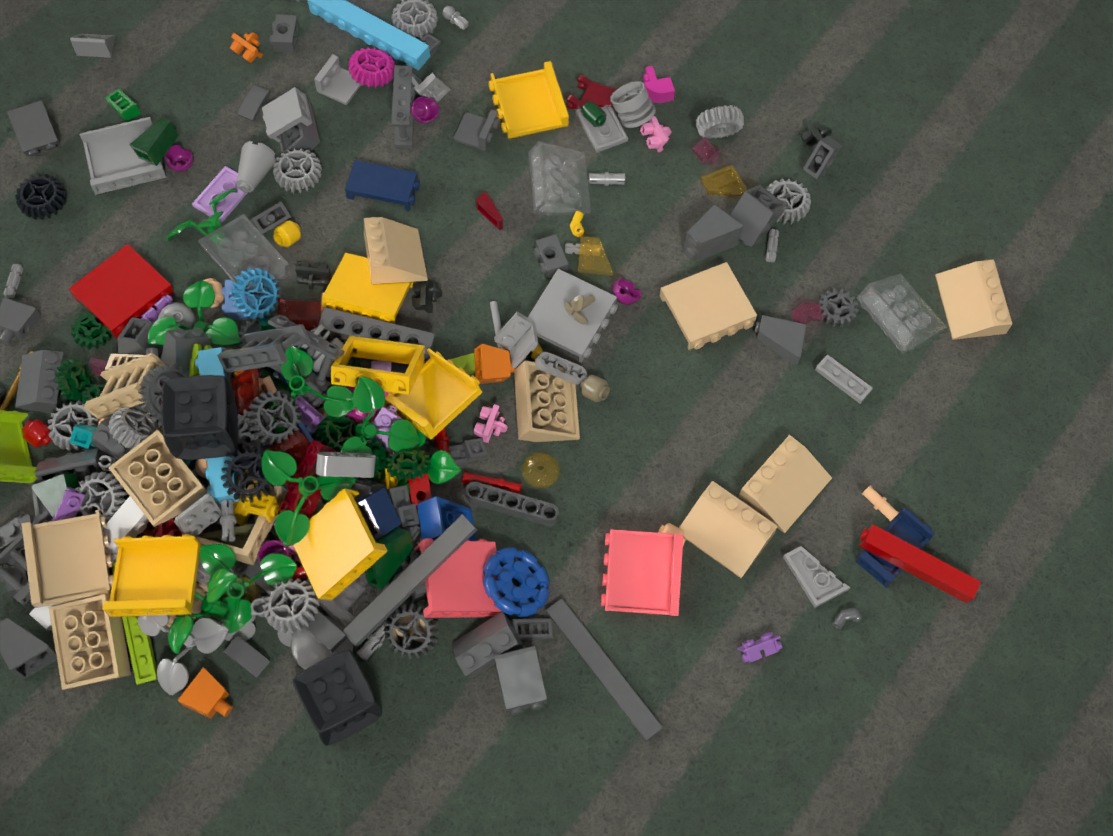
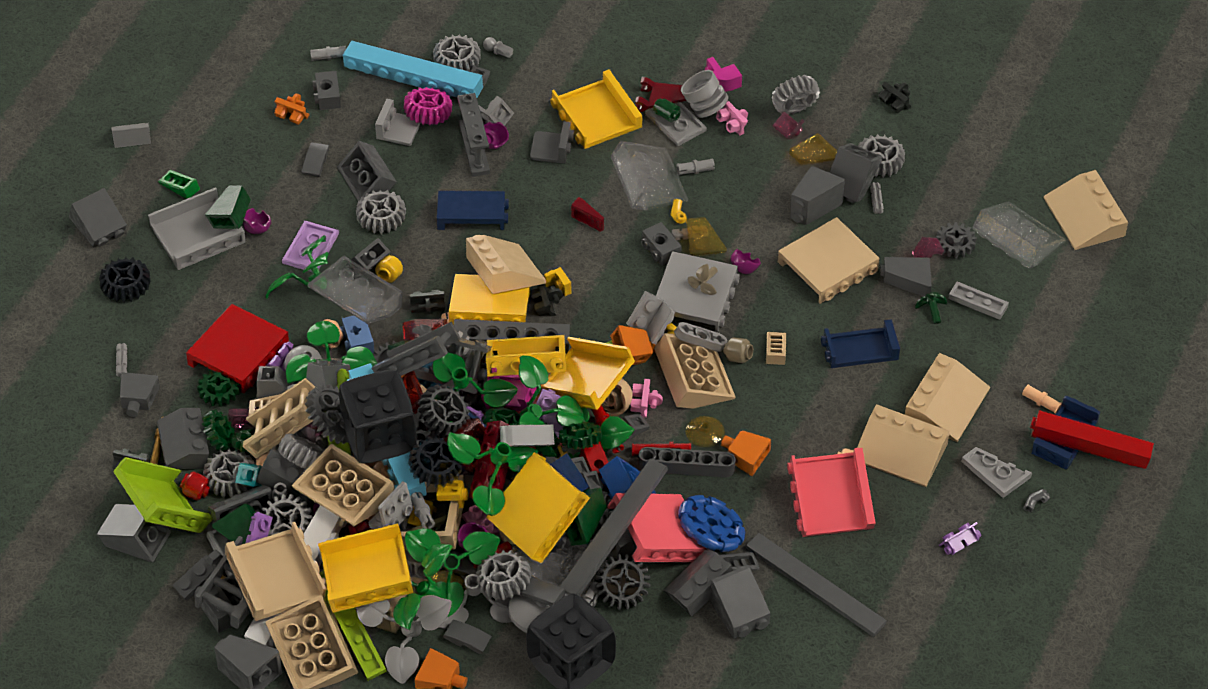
camera: 10 degrees left, 15 degrees down
dark azure gear [229,268,281,319] -> none
light grey cone [236,141,277,193] -> none
light grey panel [262,87,313,142] -> none
light grey bar [490,301,506,350] -> none
dark grey brick [803,136,842,179] -> none
none -> yellow bracket [544,267,572,296]
none -> tan cylinder [601,379,633,416]
none -> orange torso [721,431,771,476]
none -> tan slope [766,332,786,365]
none -> dark blue panel [821,319,900,368]
none -> dark green plant [915,292,947,324]

